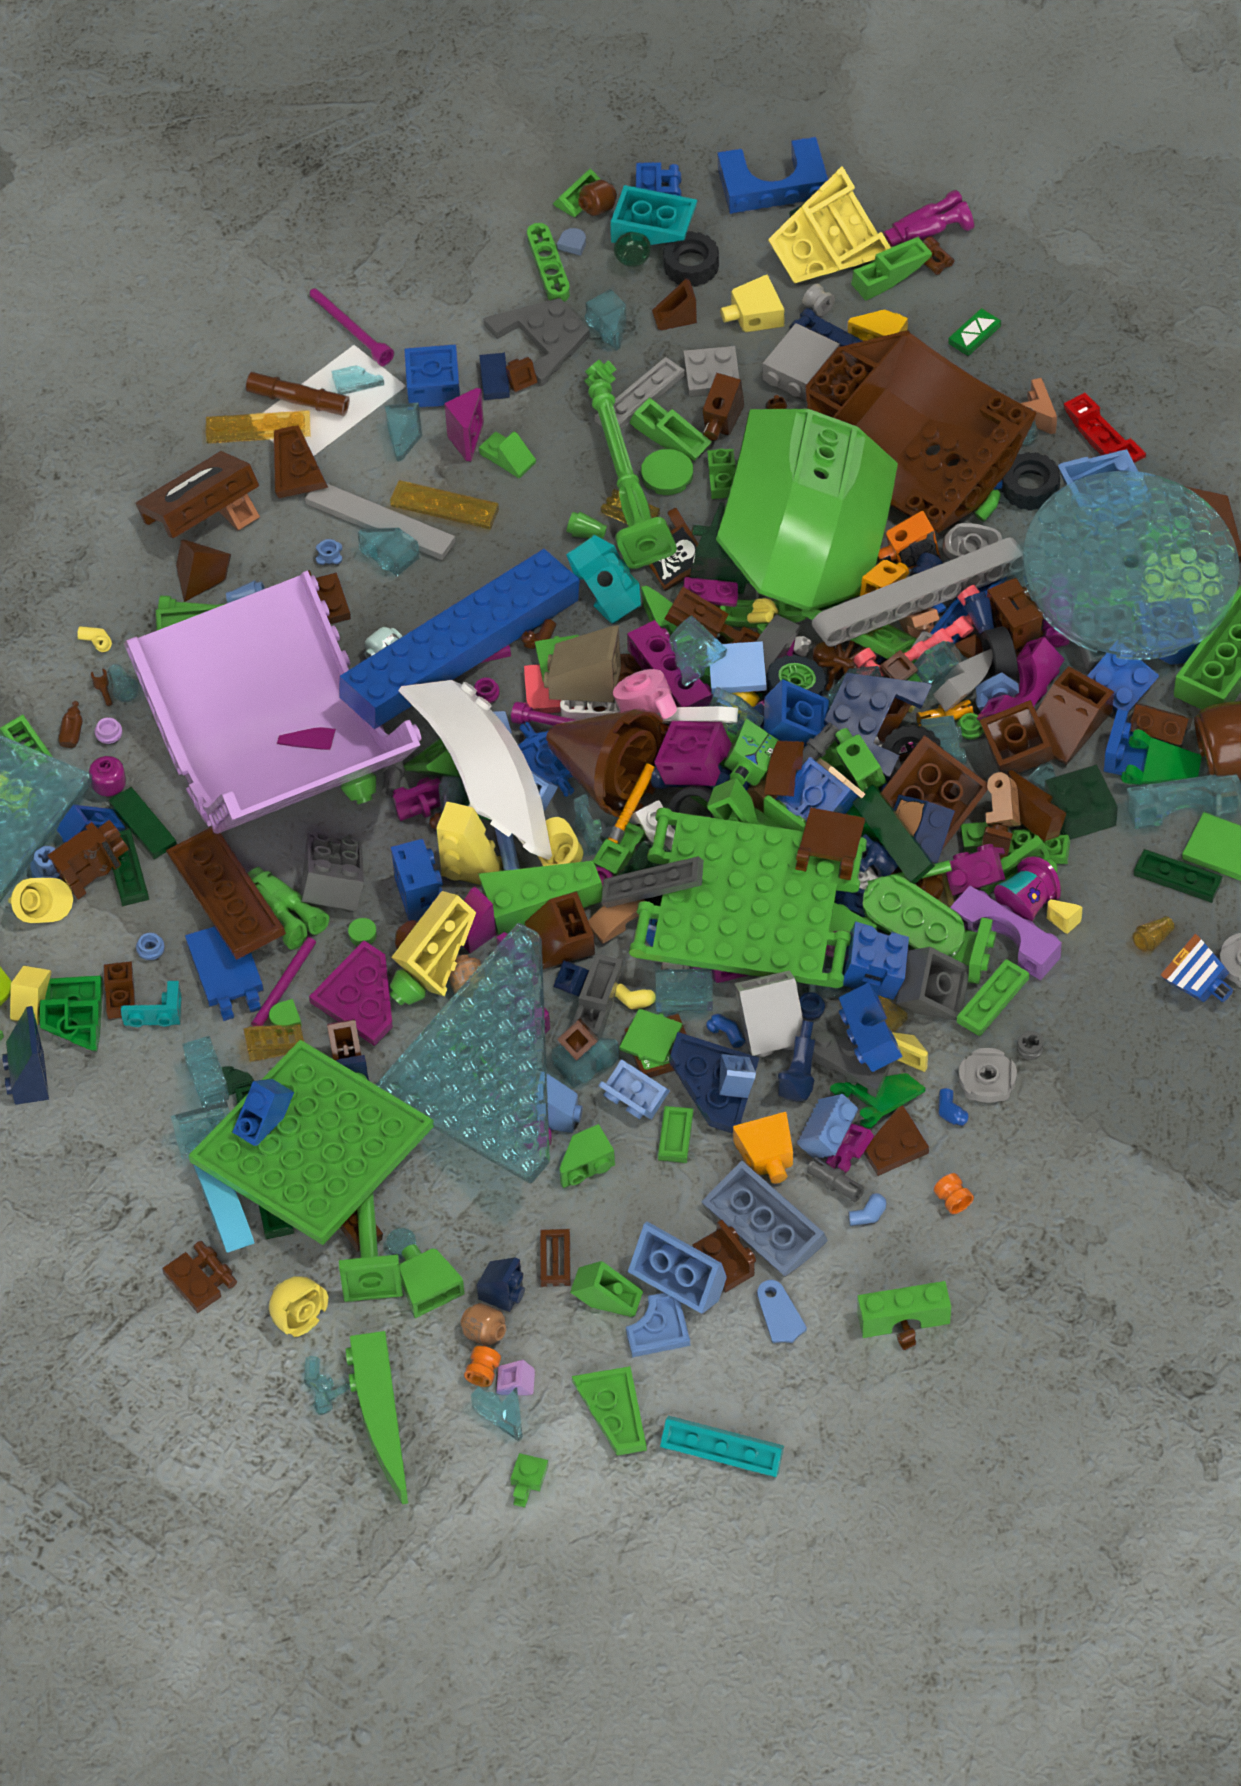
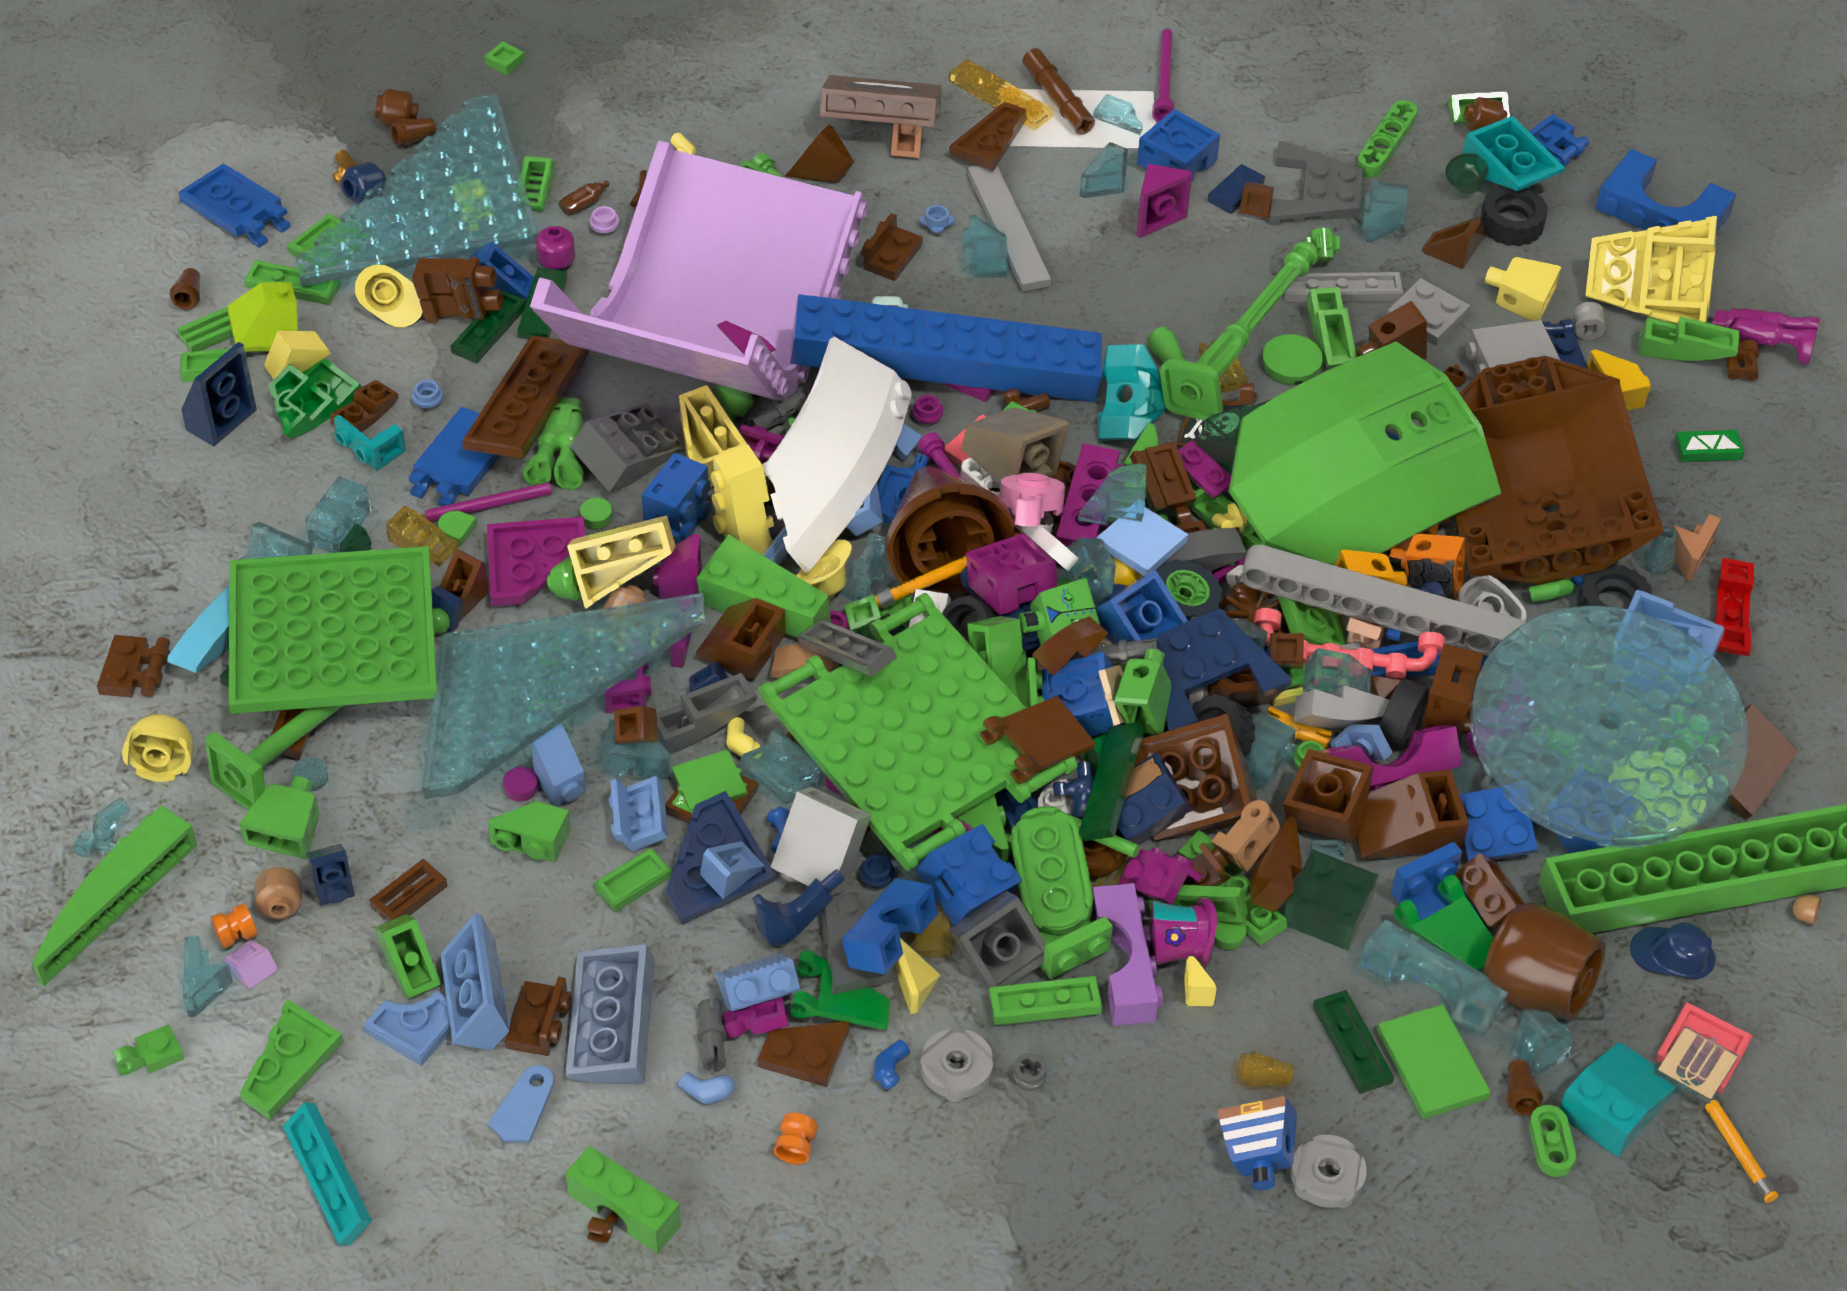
camera: 40 degrees right, 5 degrees down
blue slope [232,1079,294,1146] -> none
clear yellow plate [390,480,499,530] -> none
bright green slope [479,431,536,479] -> none
sand blue tile [557,228,586,255] -> none
light orange torso [733,1112,793,1184] -> none
dark blue cone [964,592,994,634] -> none
none -> light yellow wedge [679,385,747,487]

